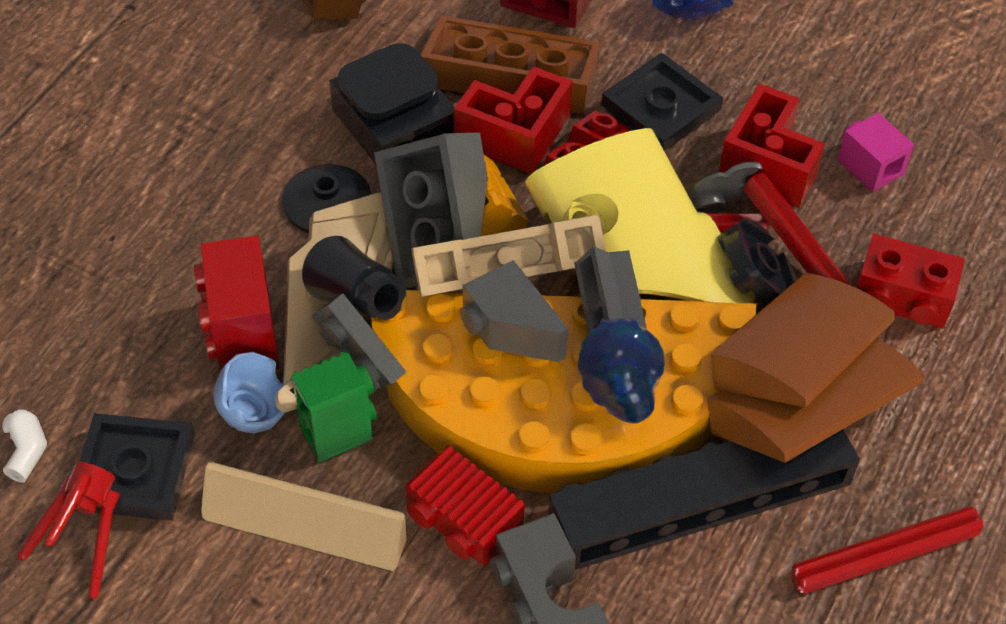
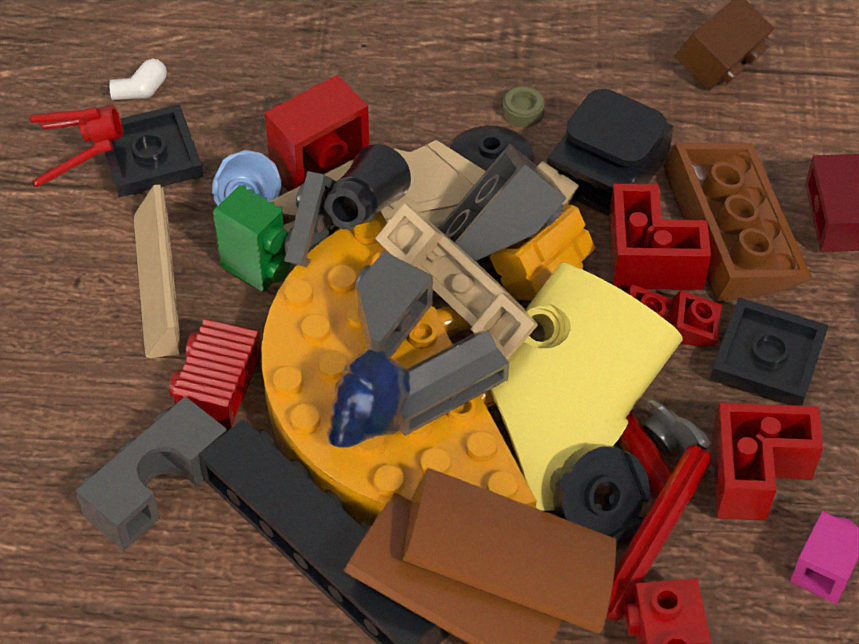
camera: 65 degrees right, 0 degrees up
none -> olive tile [502,86,545,127]

